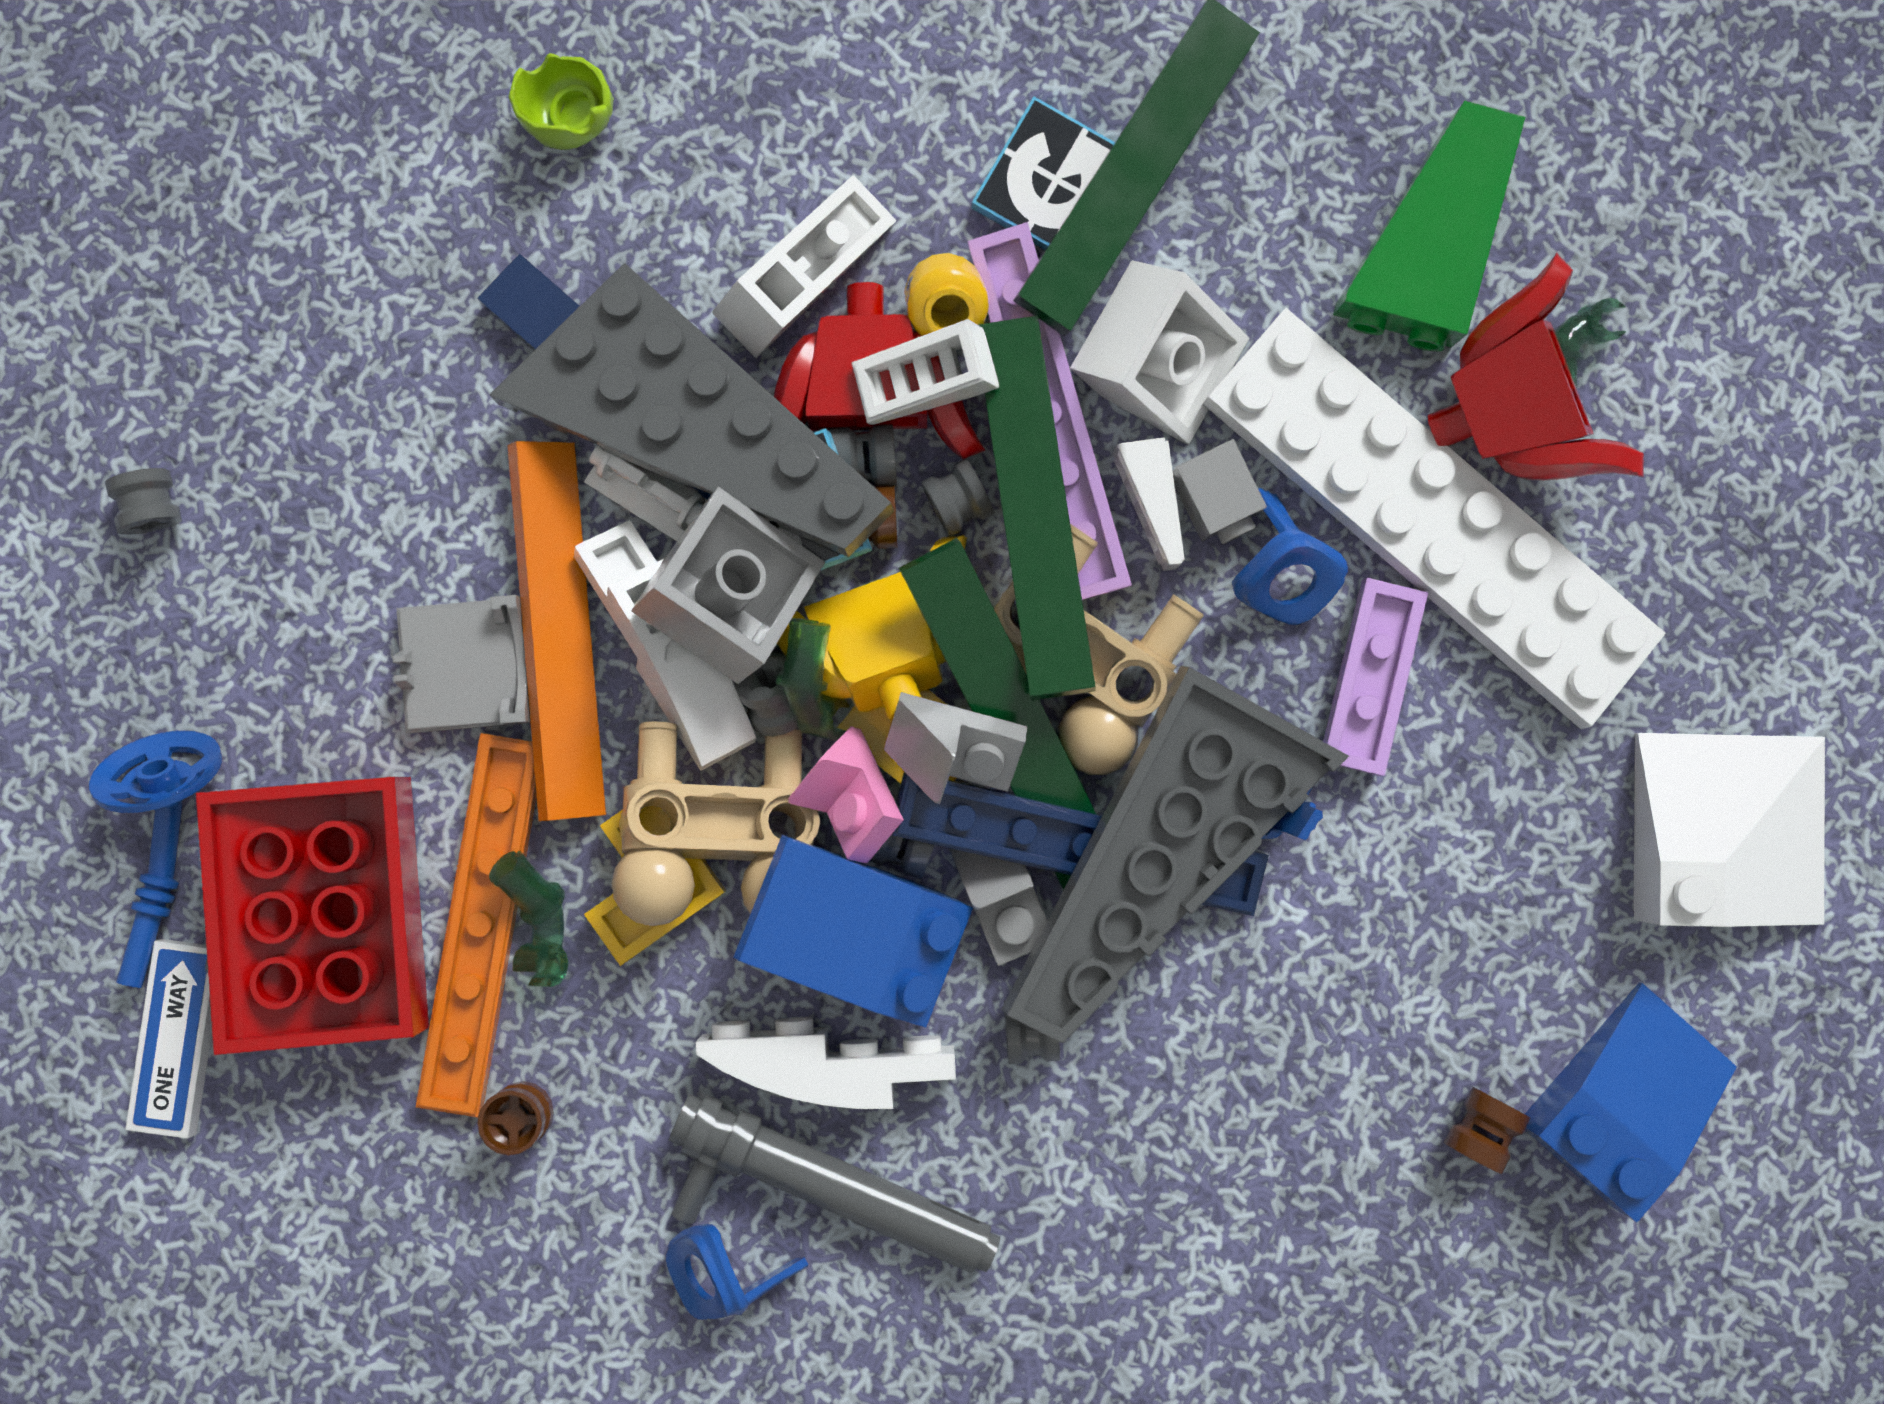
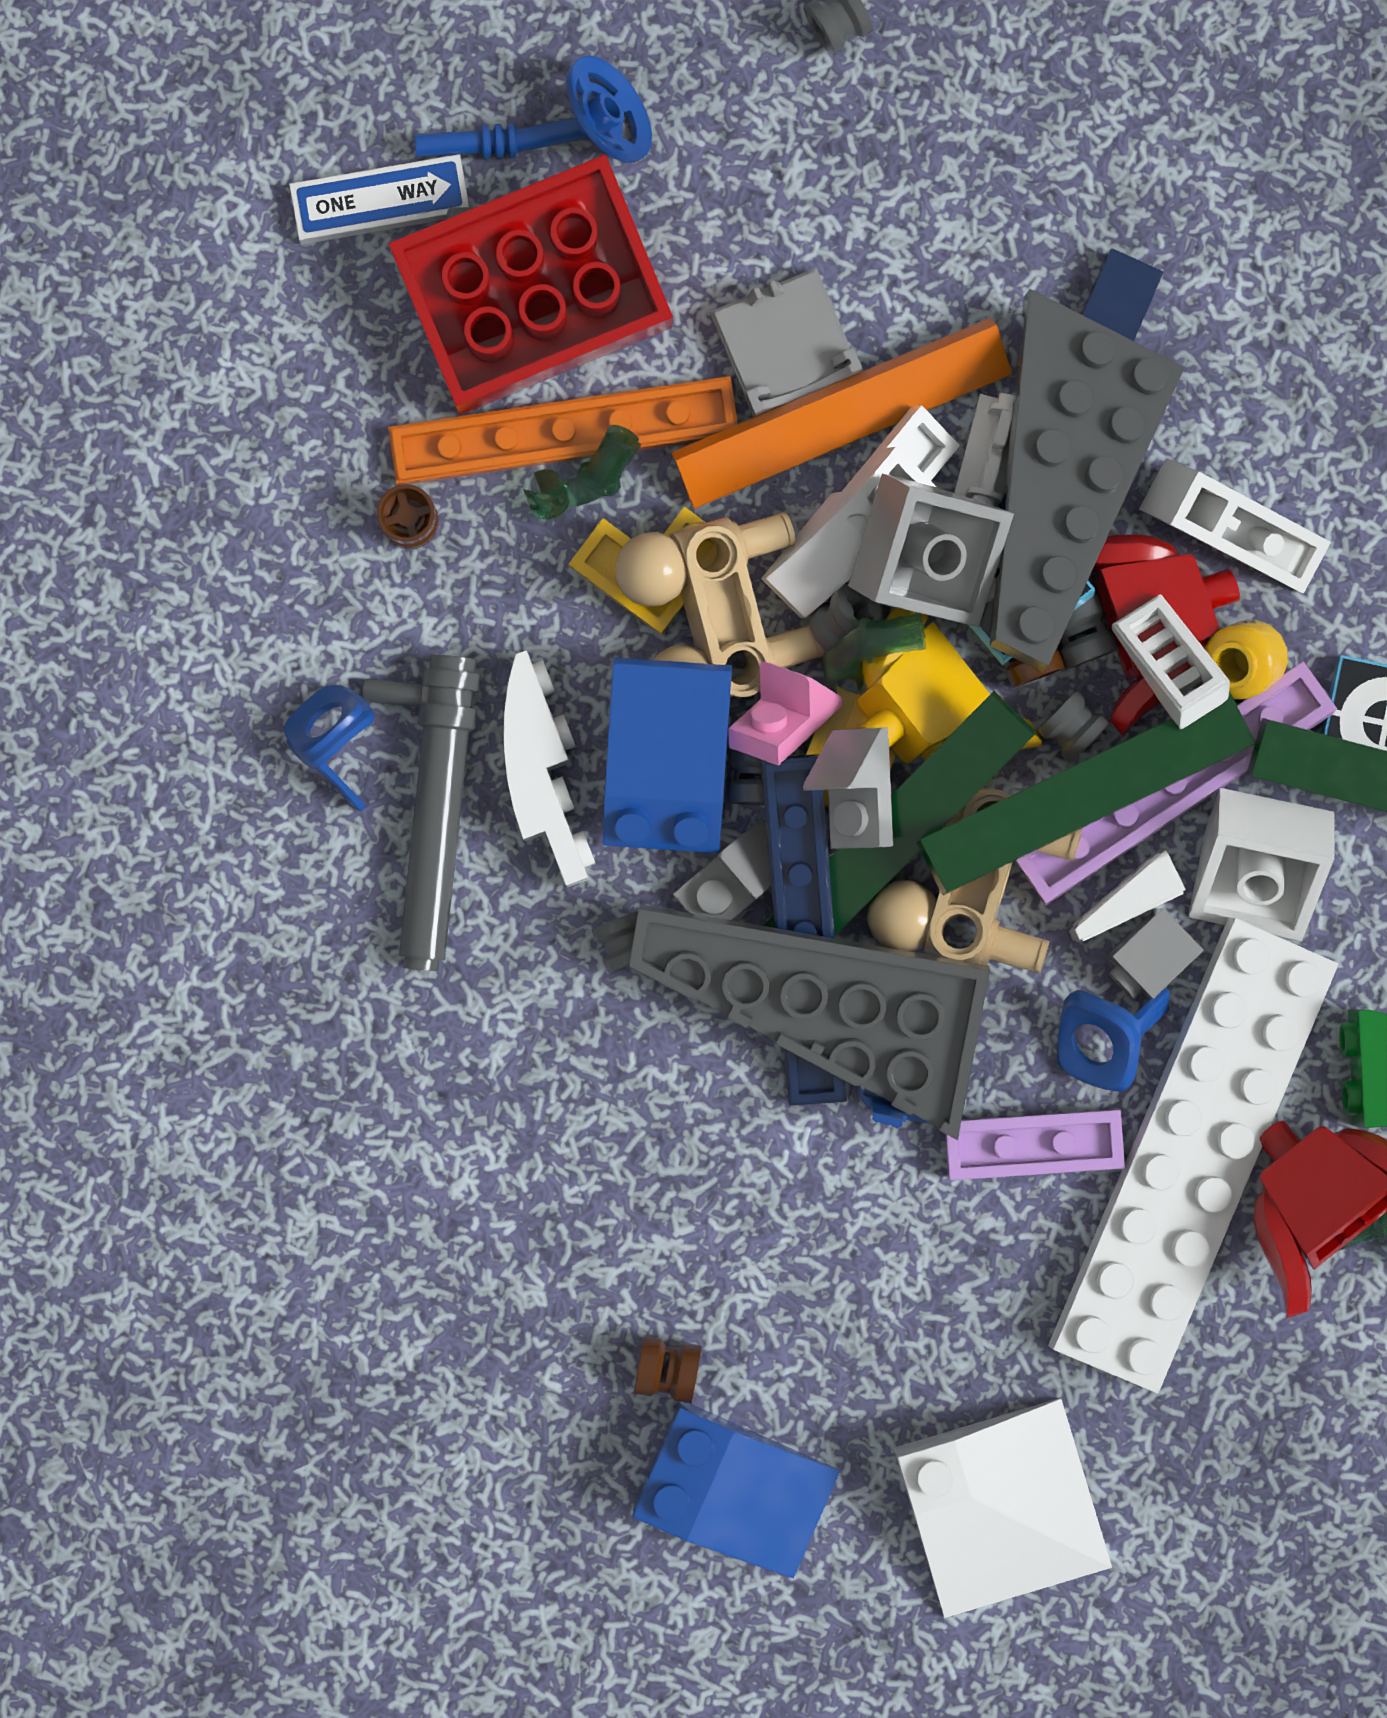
camera: 75 degrees right, 0 degrees up
lime hair [508,53,614,150] -> none

